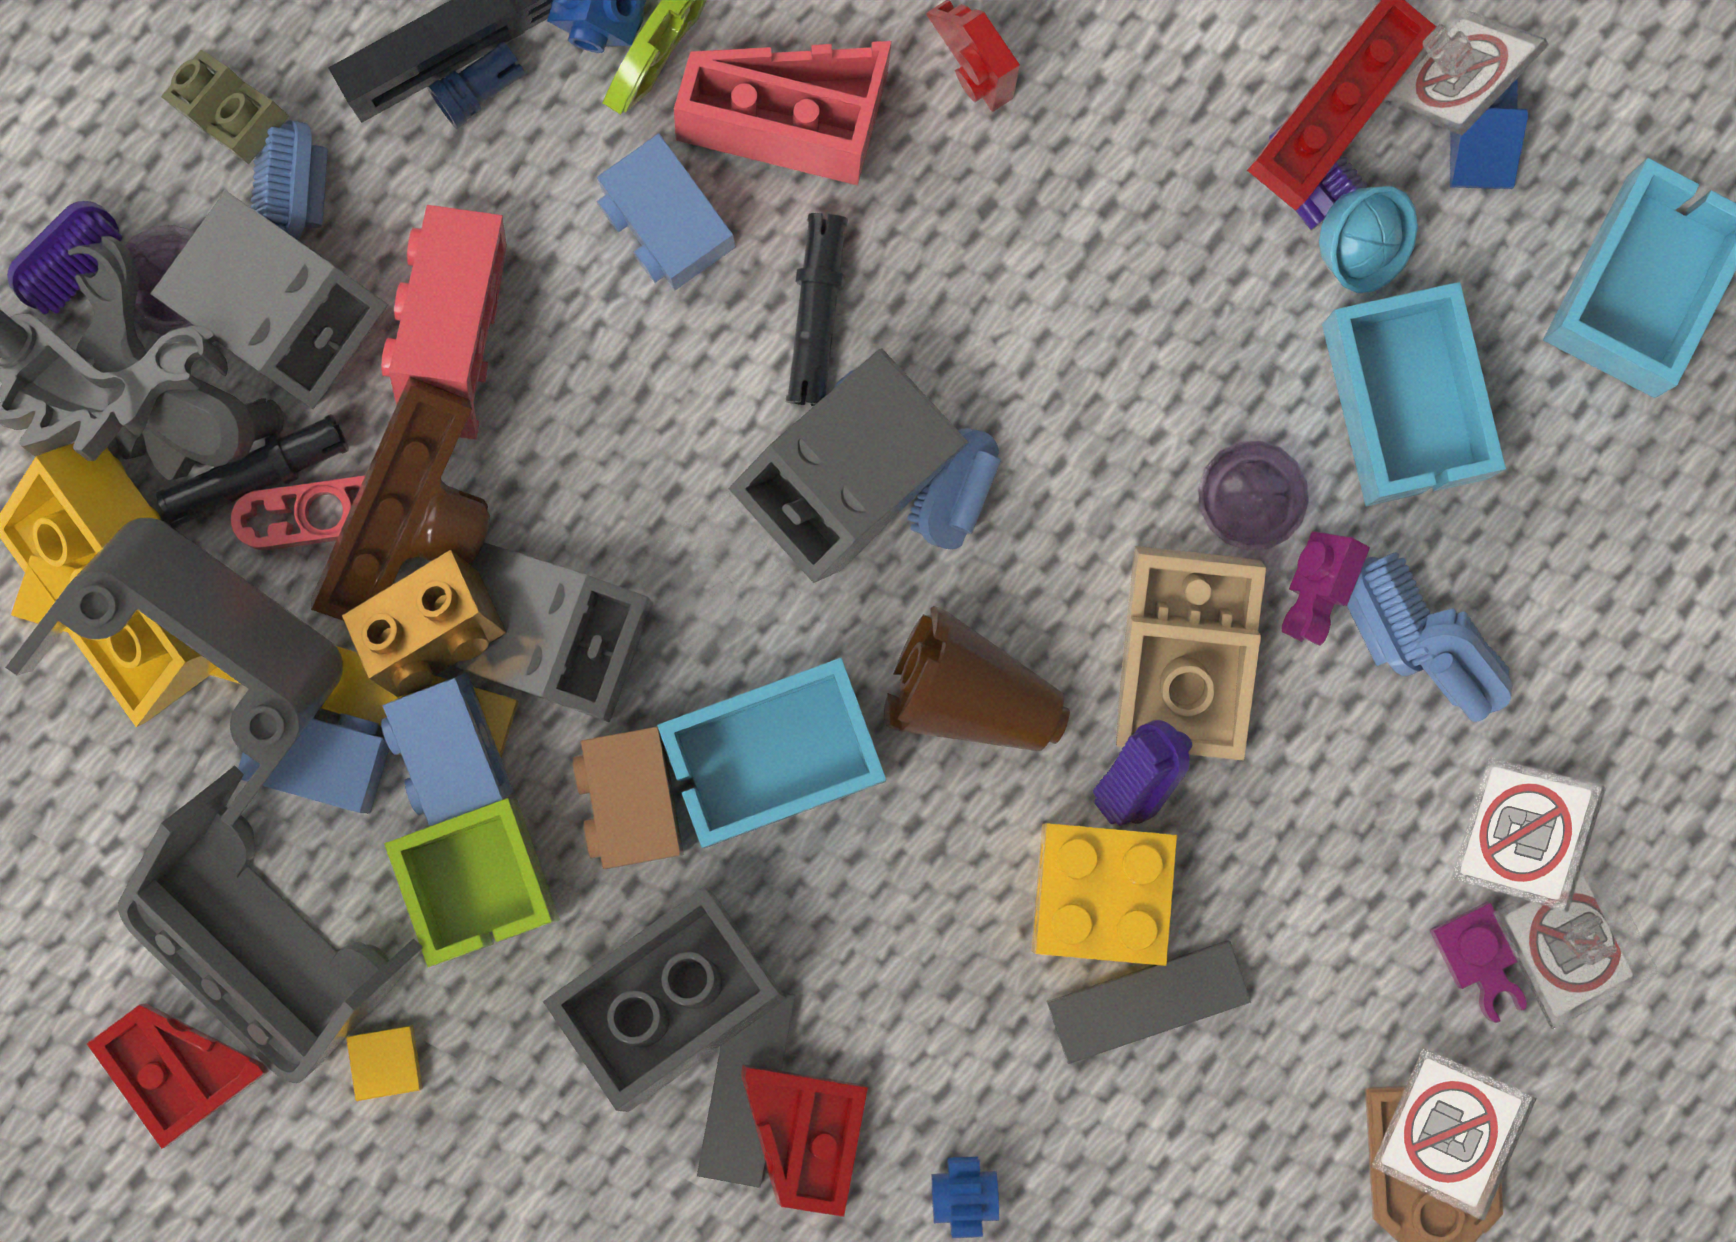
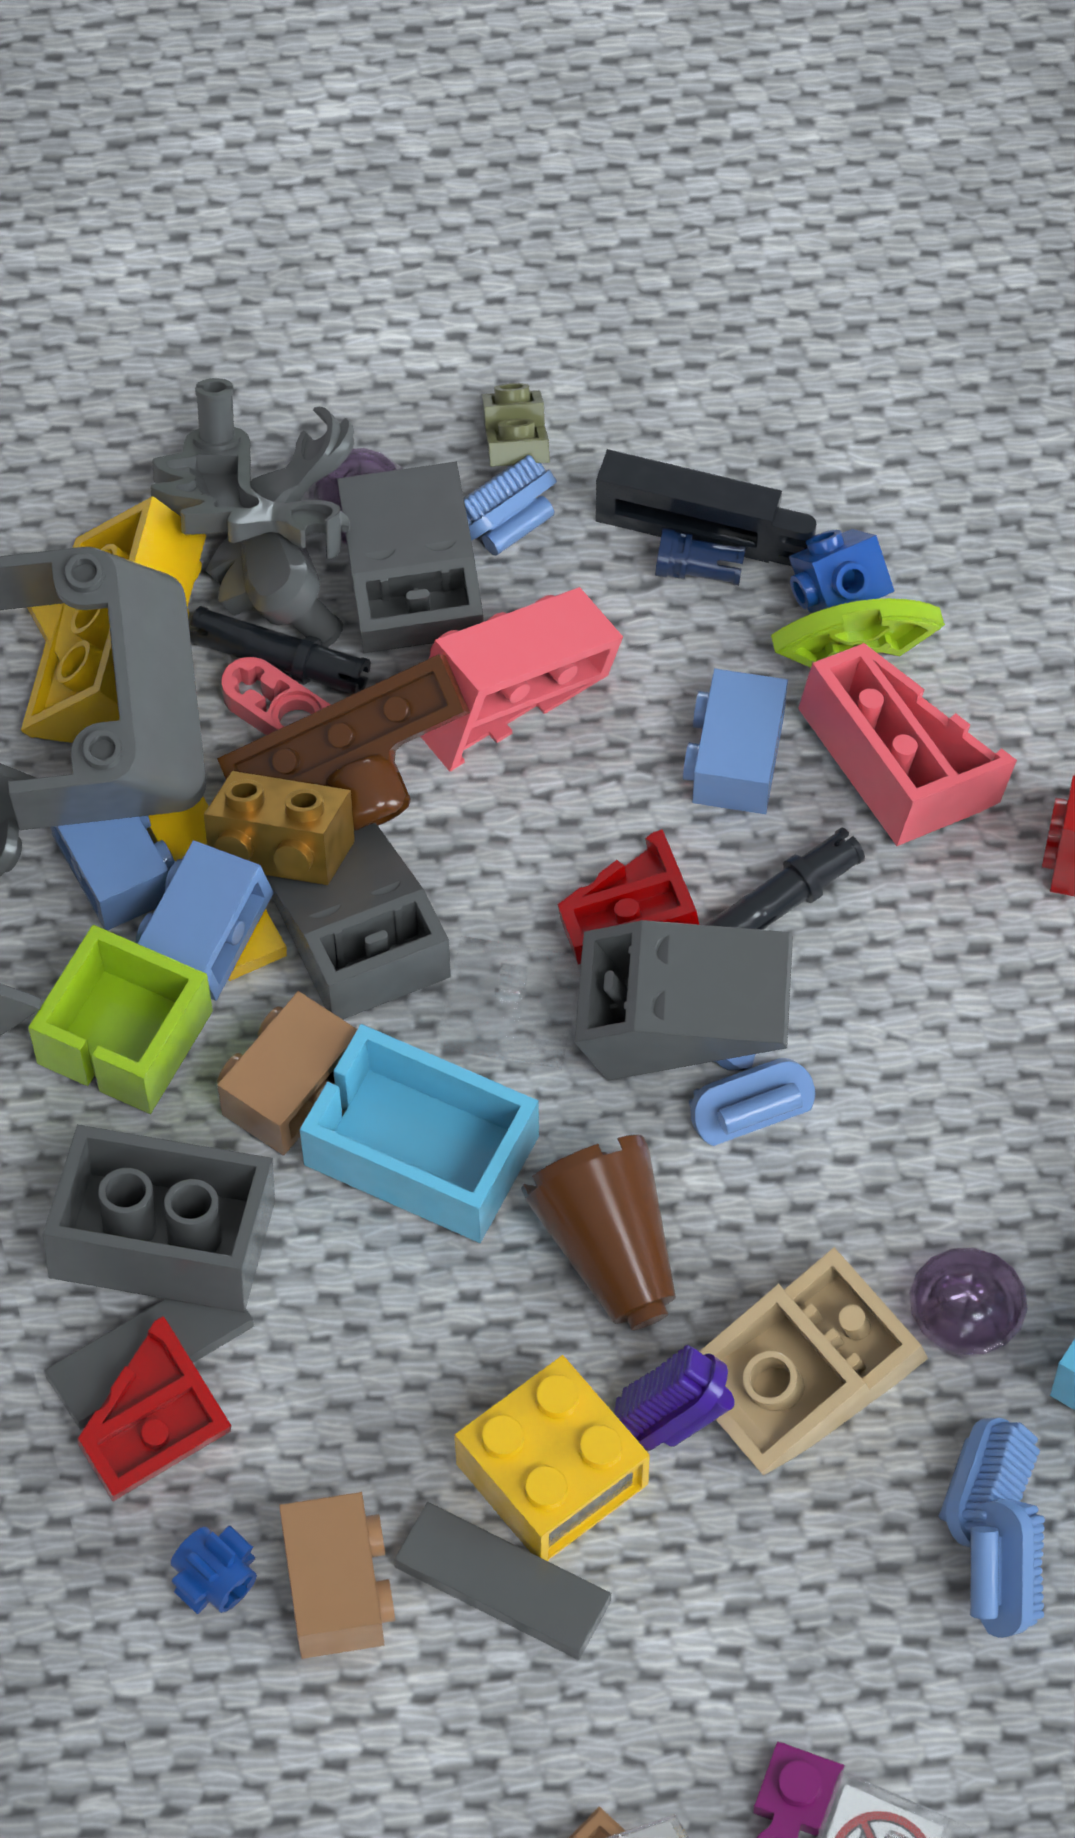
camera: 50 degrees right, 25 degrees down
dark purple piece [7,201,123,314] -> none
magenta plate [1282,531,1370,646] -> none
piece [1451,757,1606,912] -> none
none -> medium nougat brick [279,1492,395,1659]
none -> red wing [557,829,699,965]

